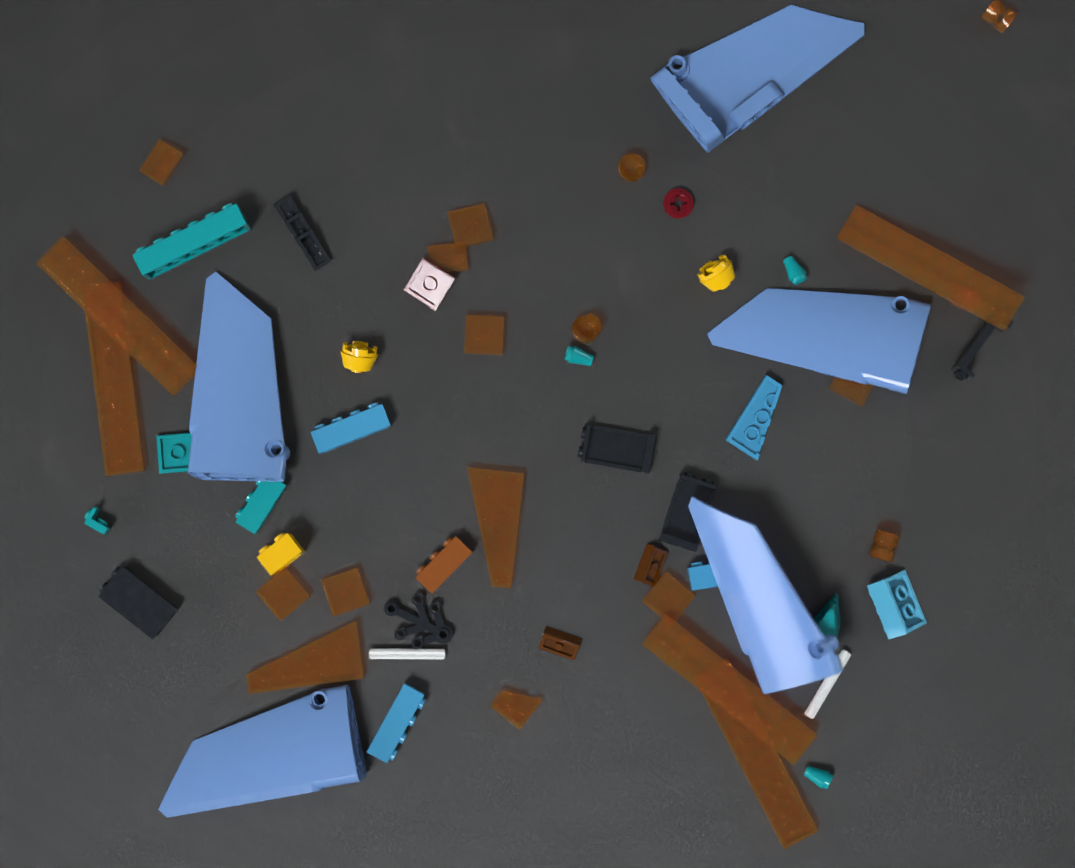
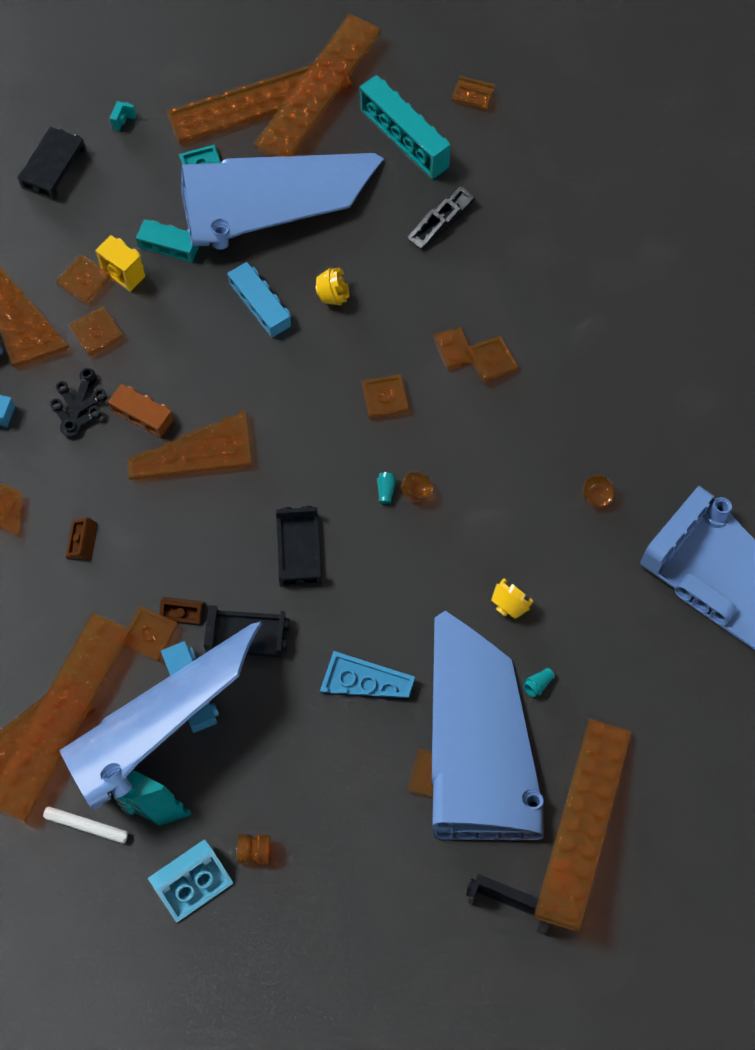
camera: 80 degrees right, 20 degrees down
white axle [369,648,445,659] -> none
plate [404,257,456,311] -> none
dark red gear [663,188,694,219] -> none

